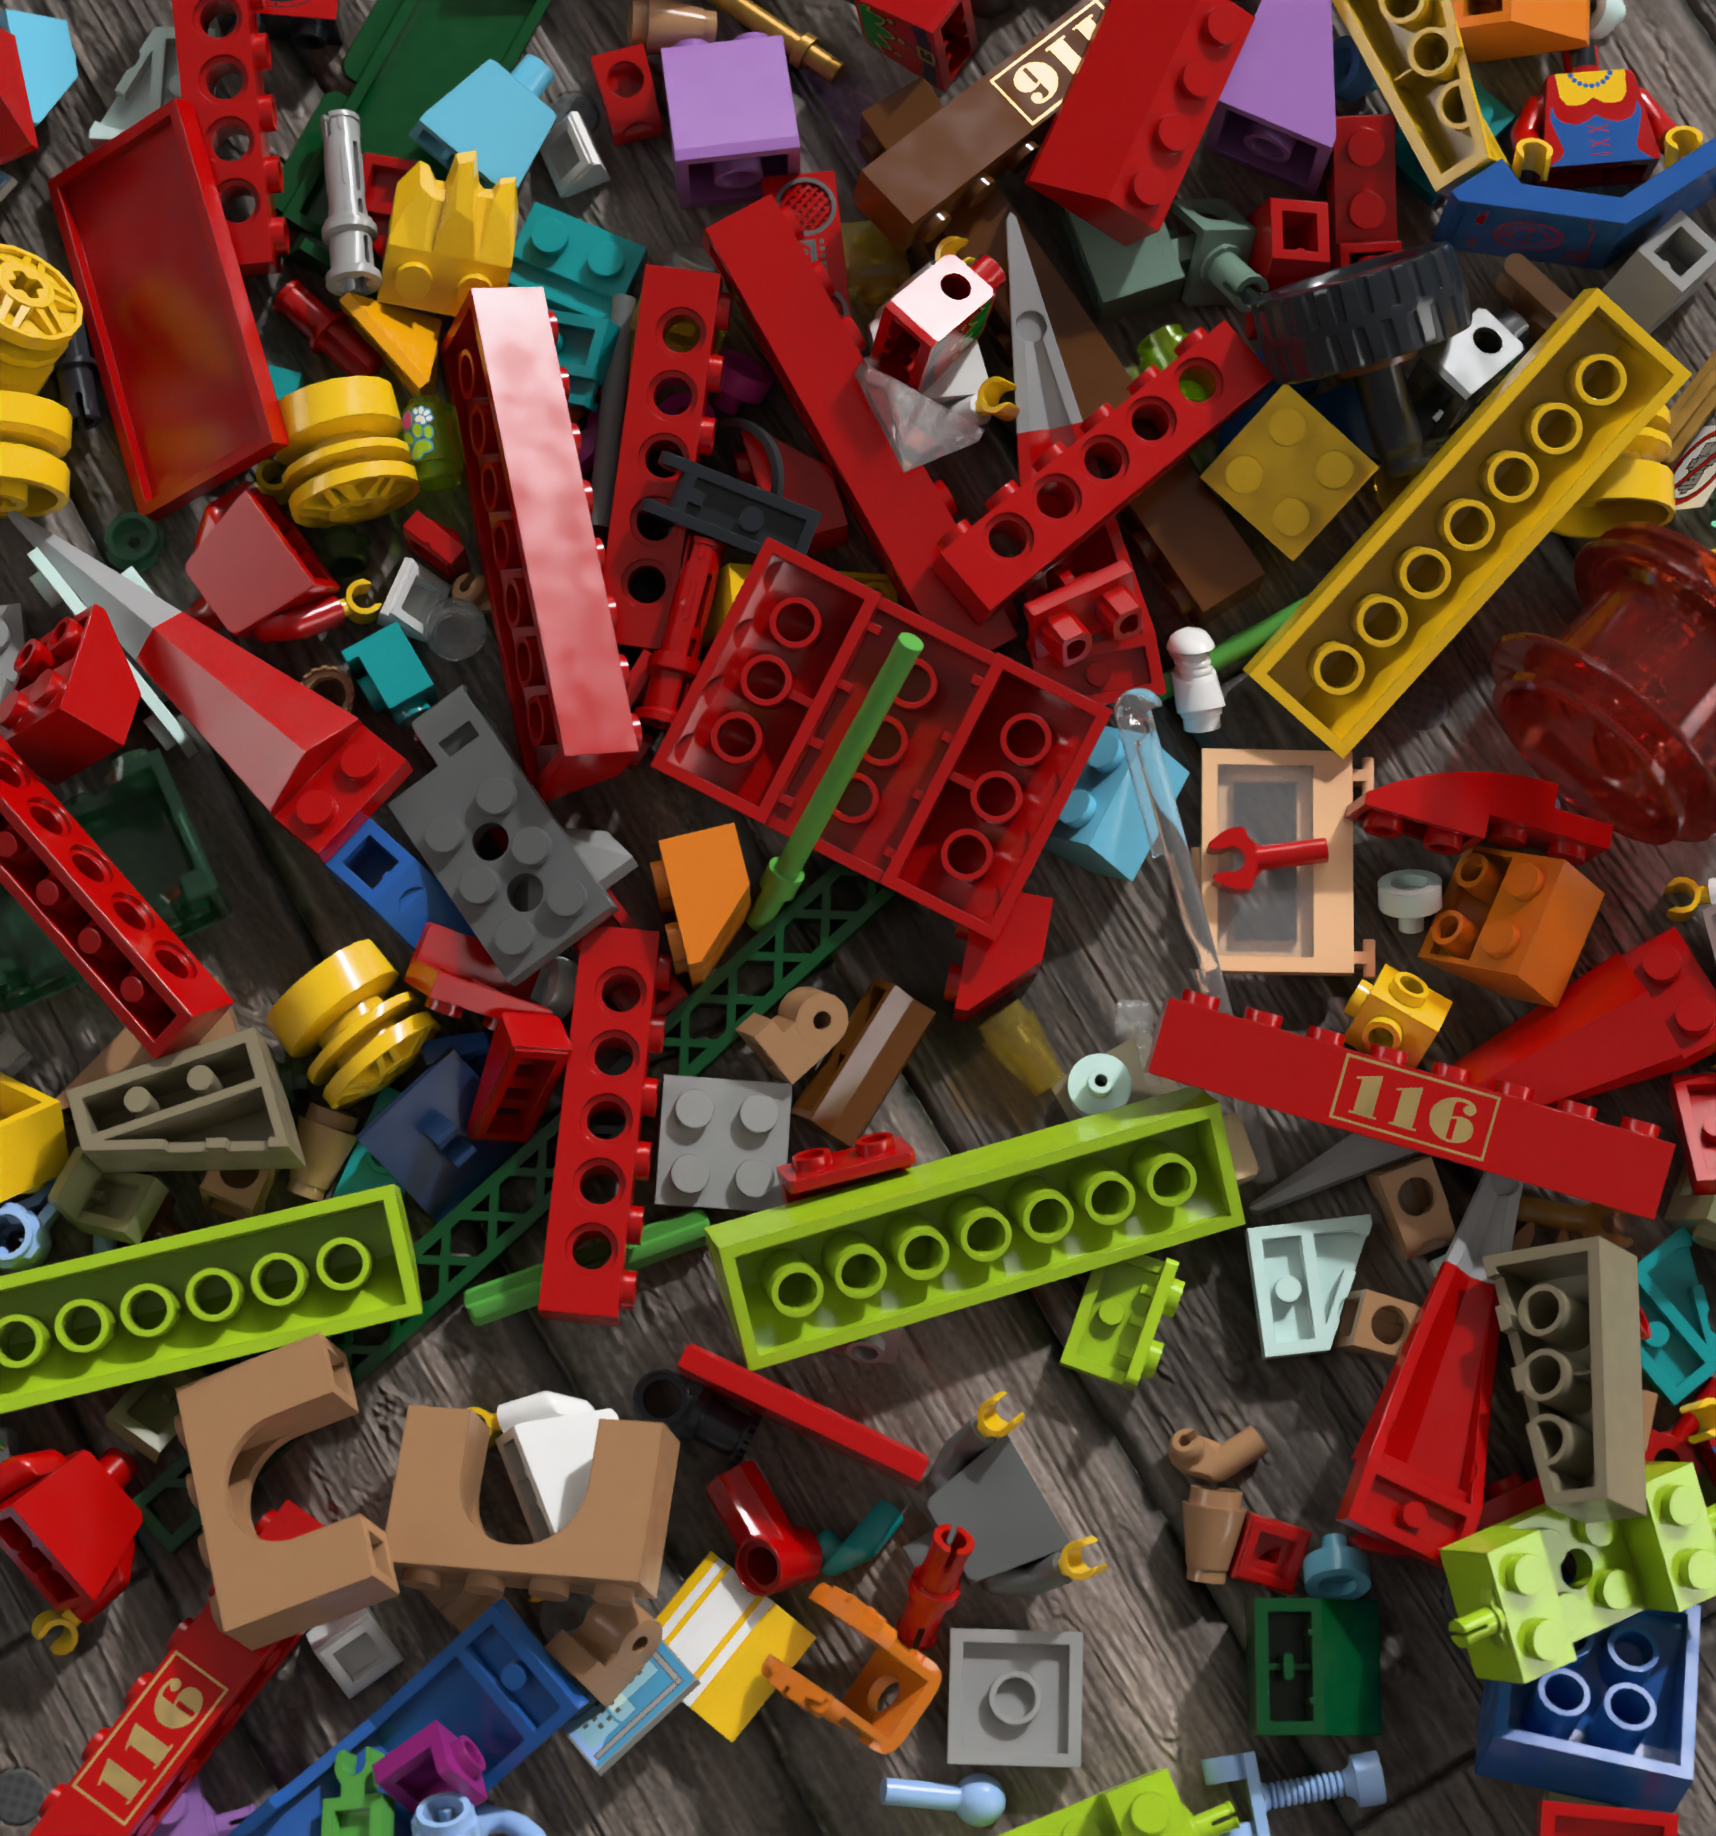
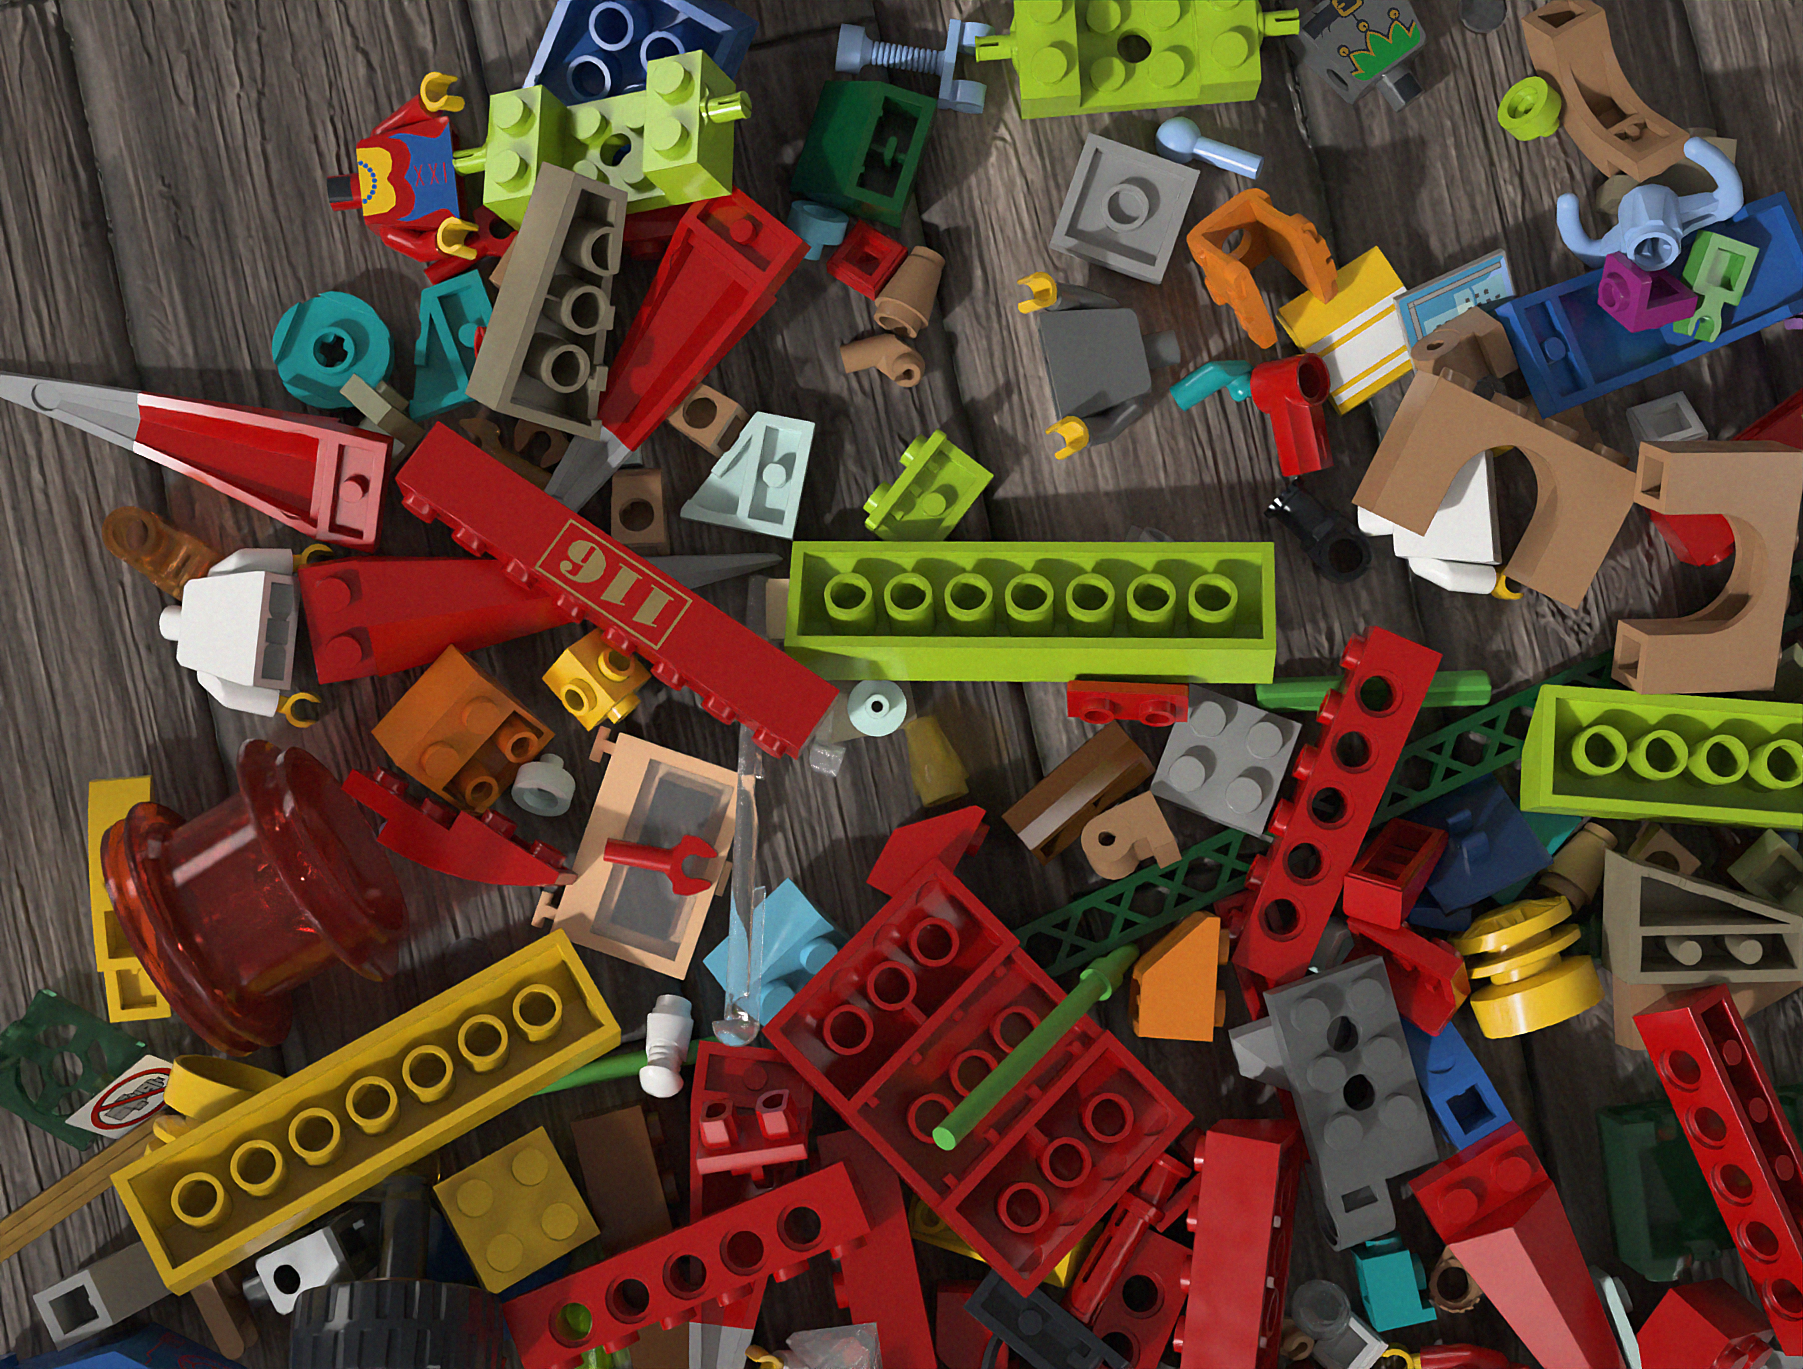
camera: 155 degrees left, 10 degrees up
red tile [677,1343,930,1490] -> none
red pin [895,1524,975,1650] -> none

